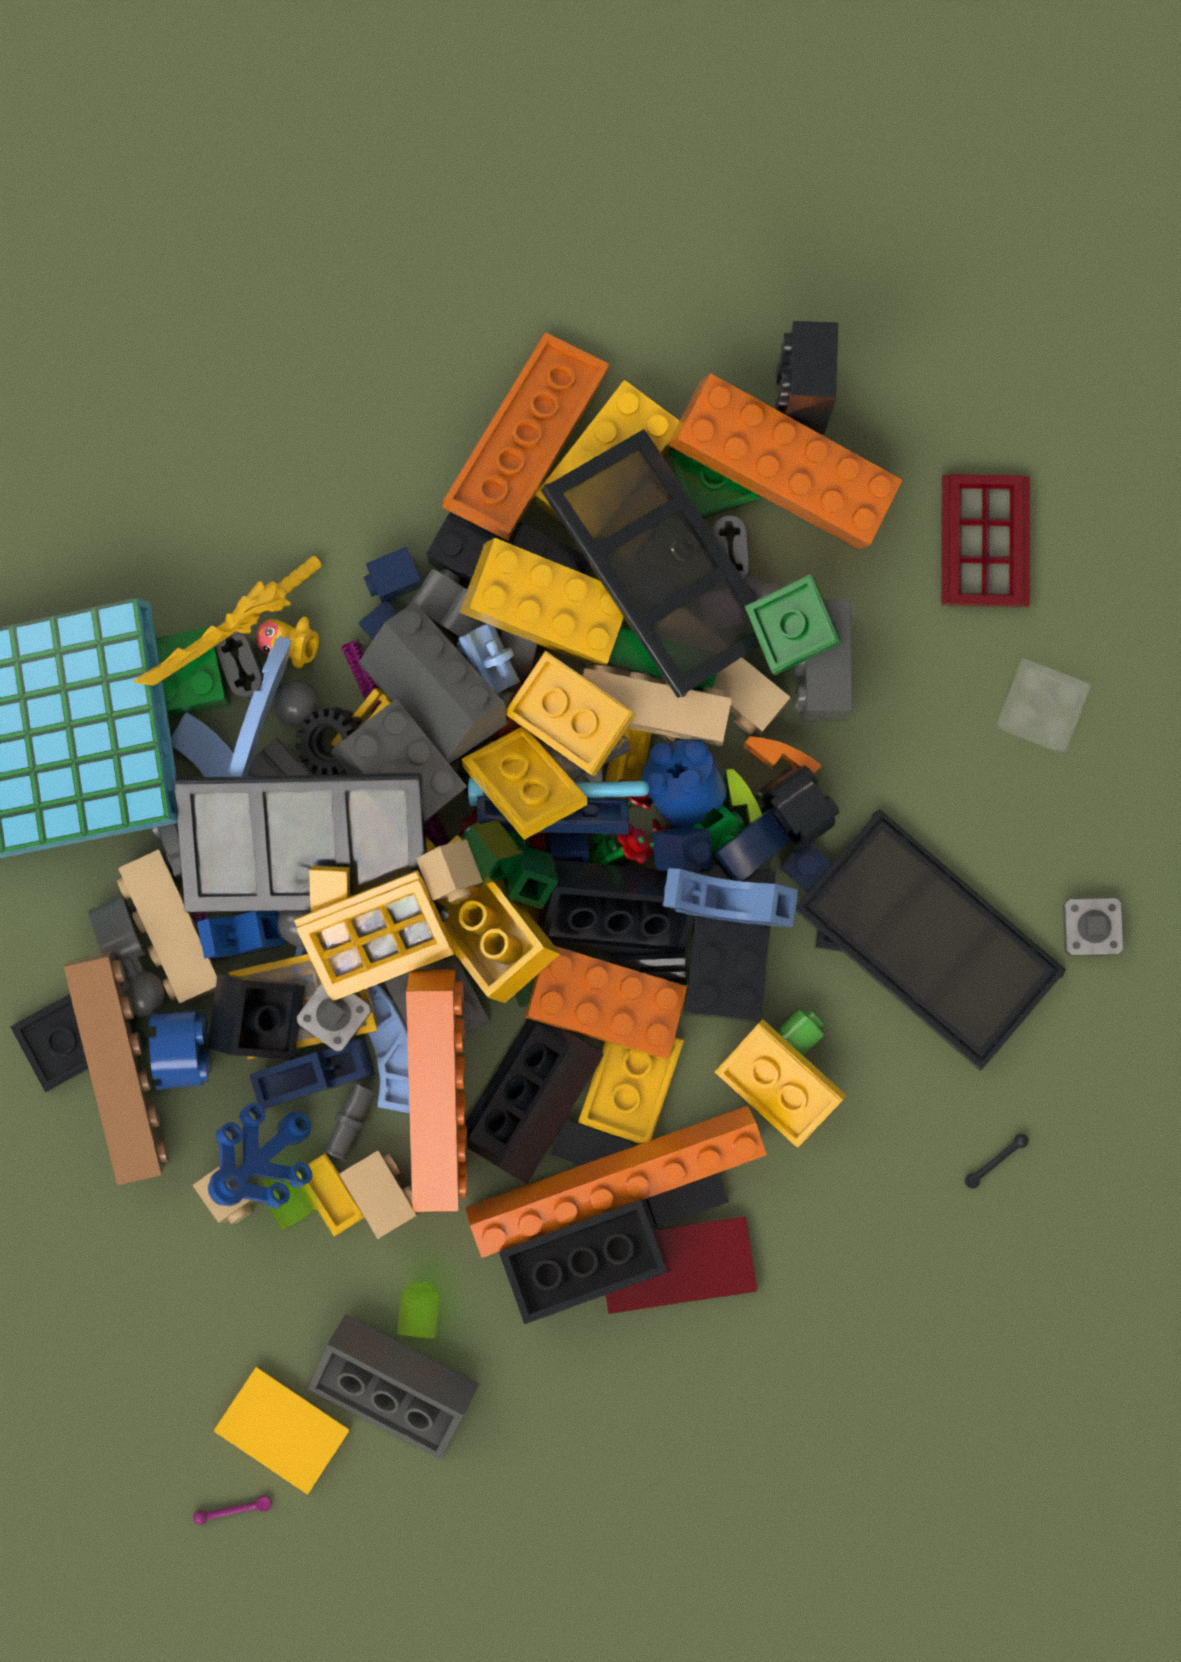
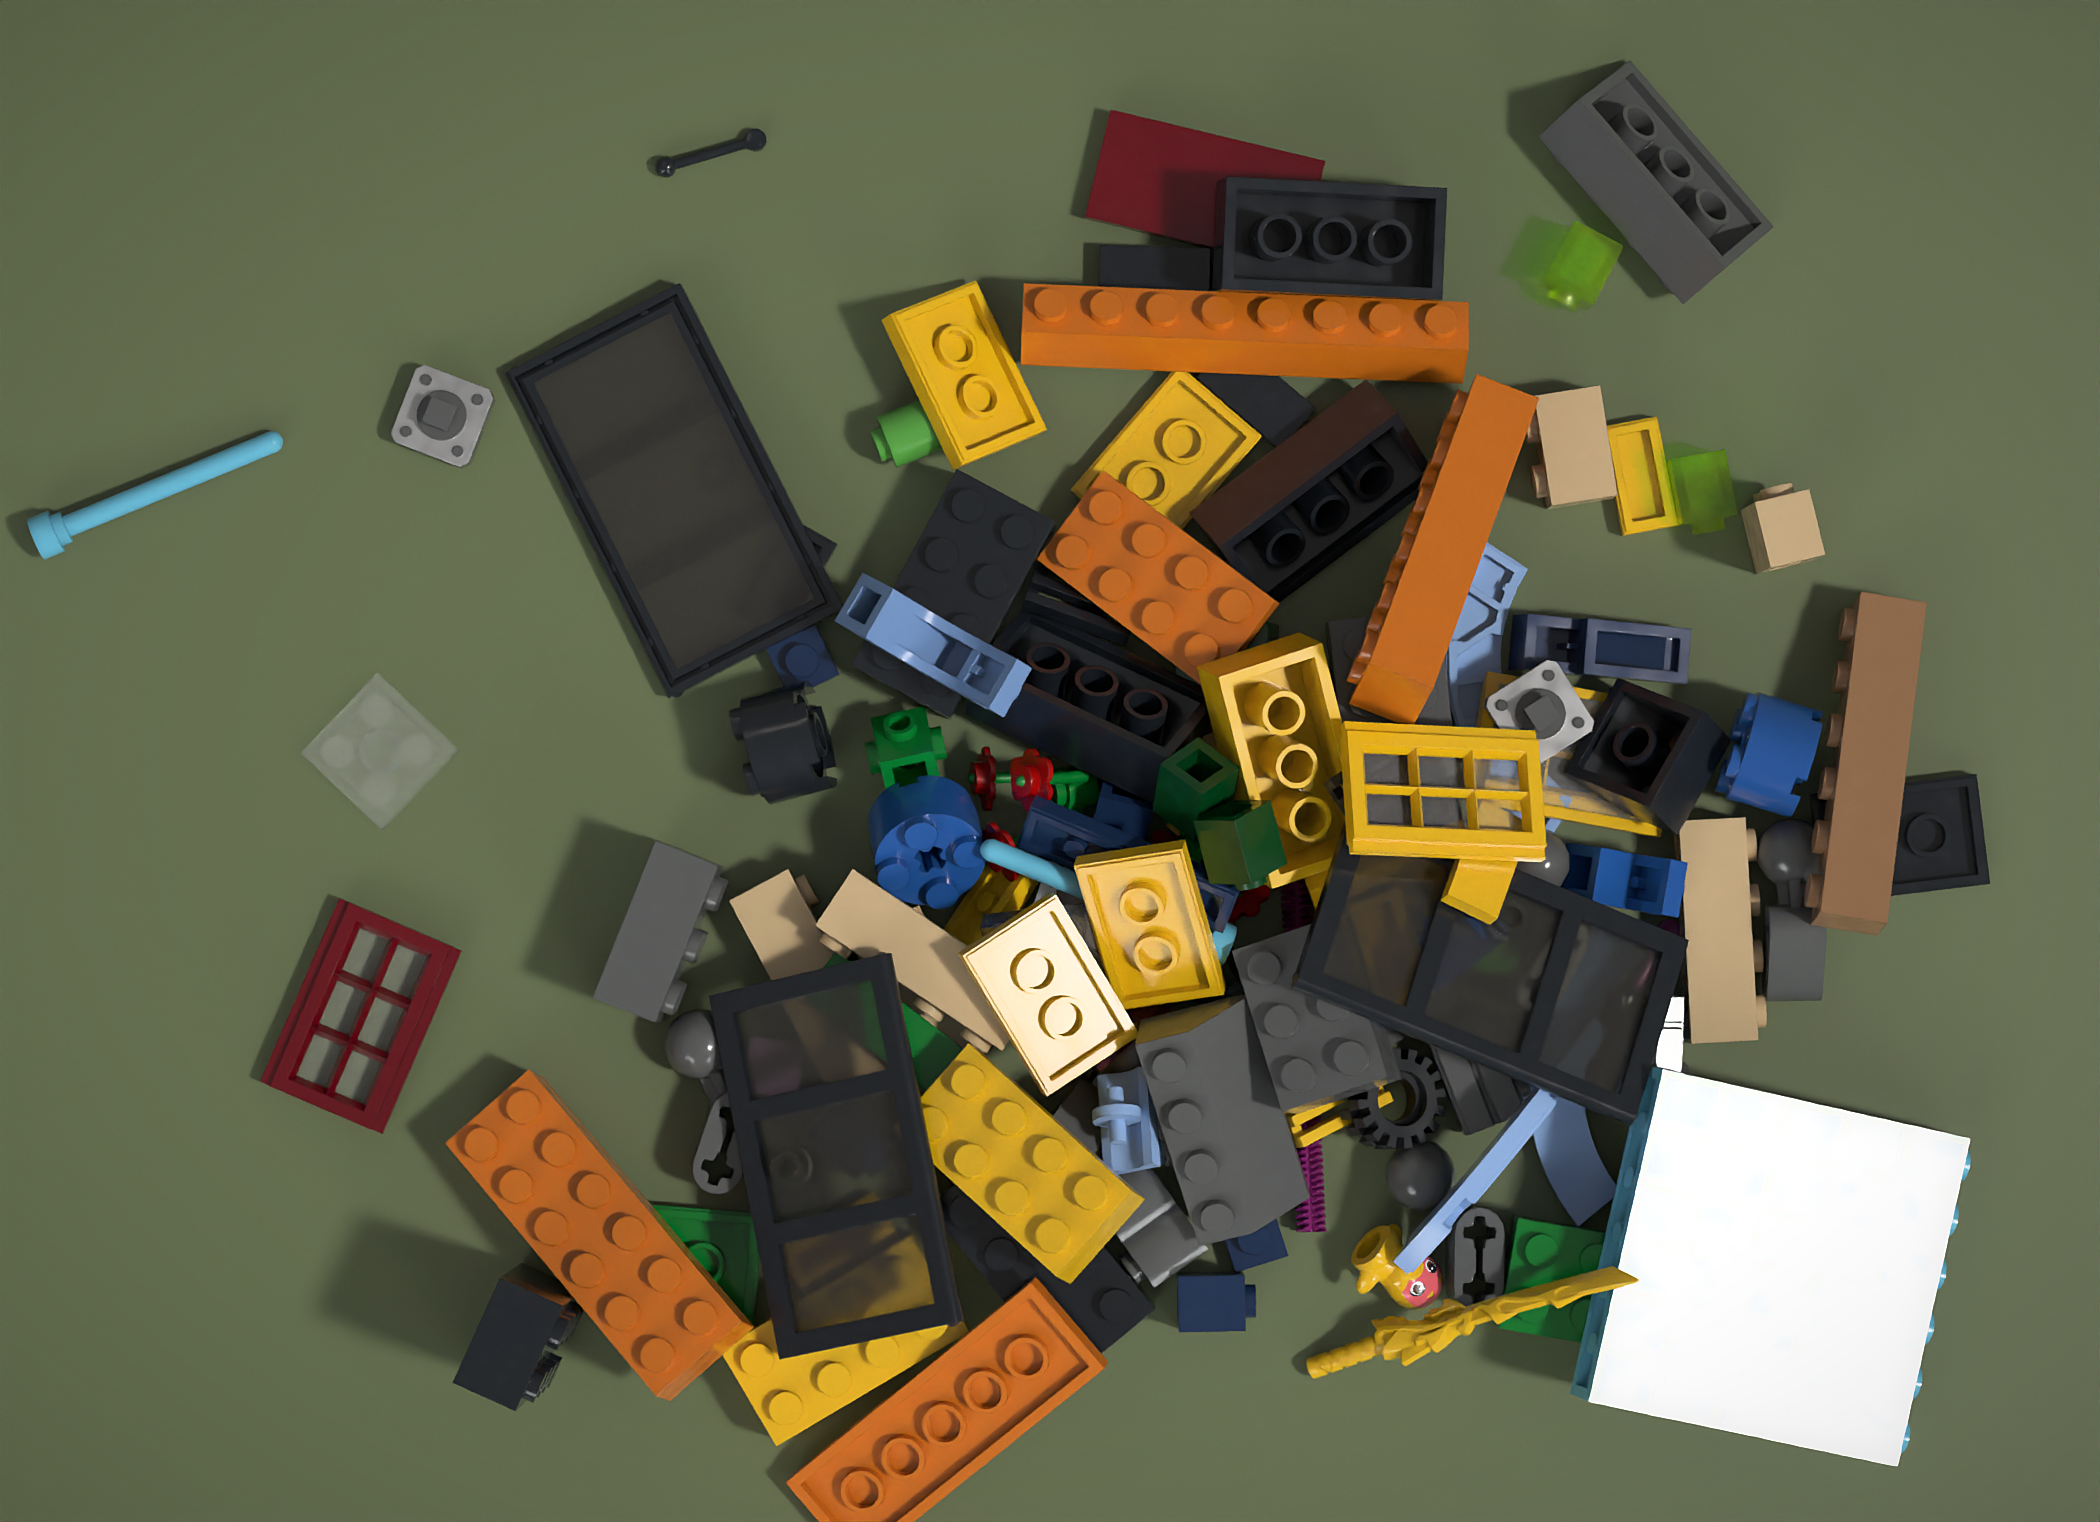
camera: 160 degrees left, 5 degrees up
magenta hinge [193,1496,271,1525] -> none
blue plant [208,1103,312,1208] -> none
yellow tile [214,1366,351,1495] -> none
dark grey pin [324,1082,376,1160] -> none
tan brick [416,839,483,903] -> none
dark blue brick [653,826,713,872] -> none
dark blue slope [714,810,791,881] -> none
lime slope [724,769,762,825] -> none
orange slope [743,736,822,775] -> none
green tile [745,574,842,675] -> none

